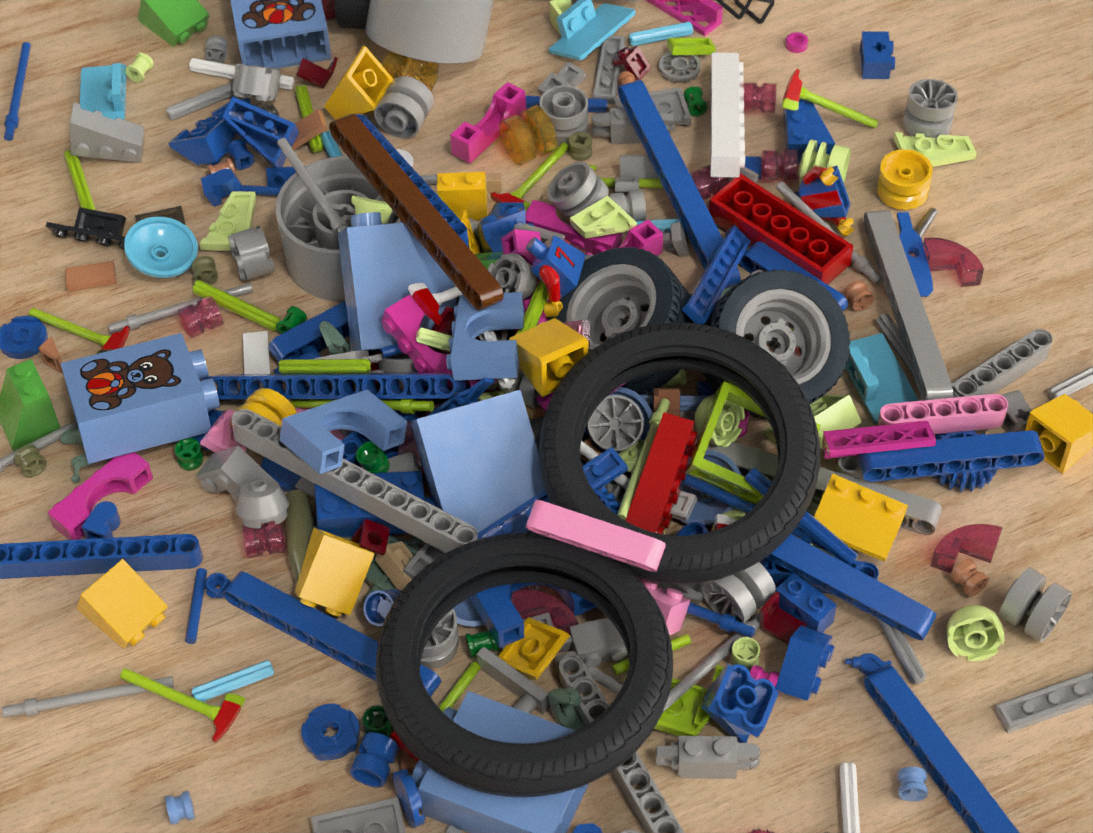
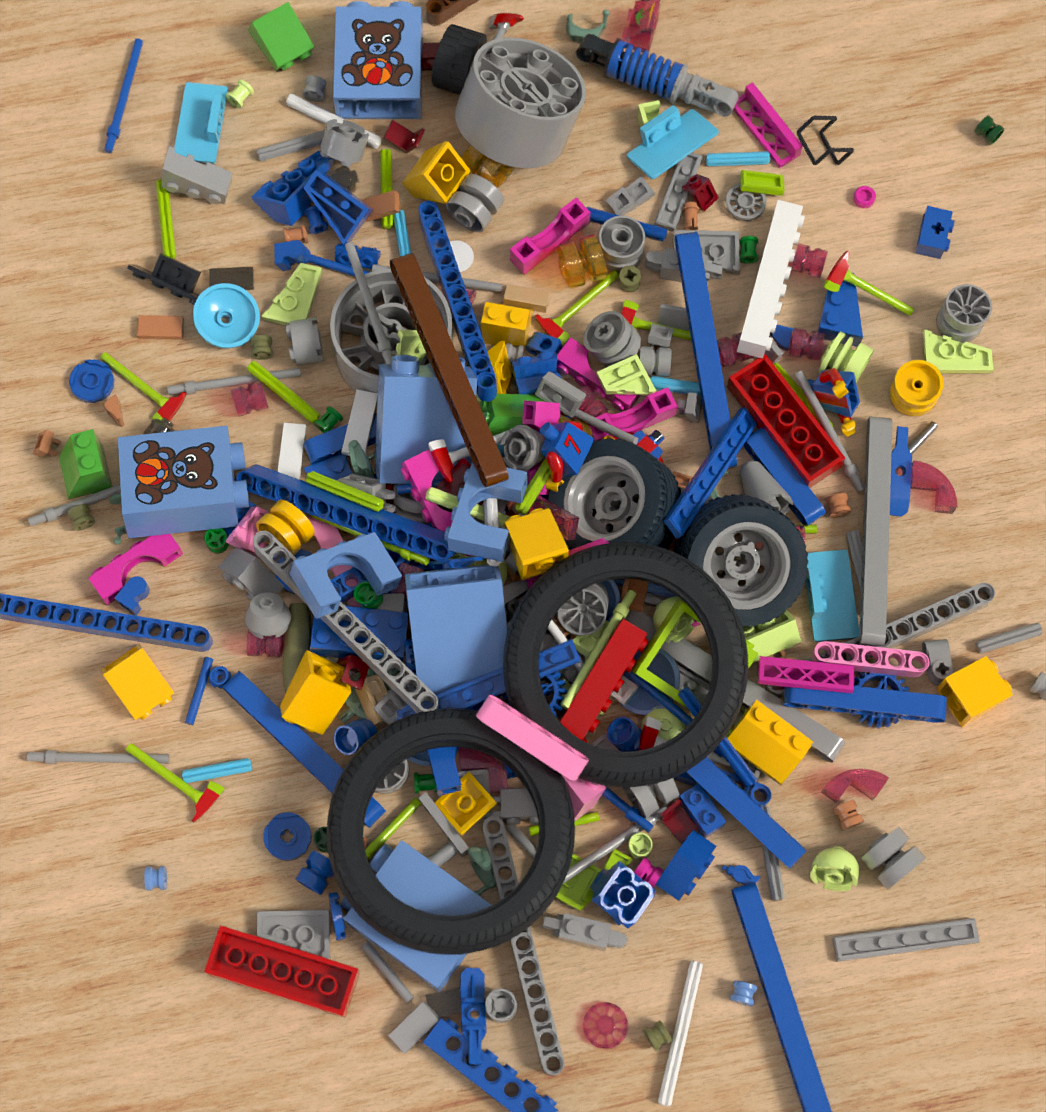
camera: 10 degrees right, 20 degrees up
none -> white tile [342,390,378,456]

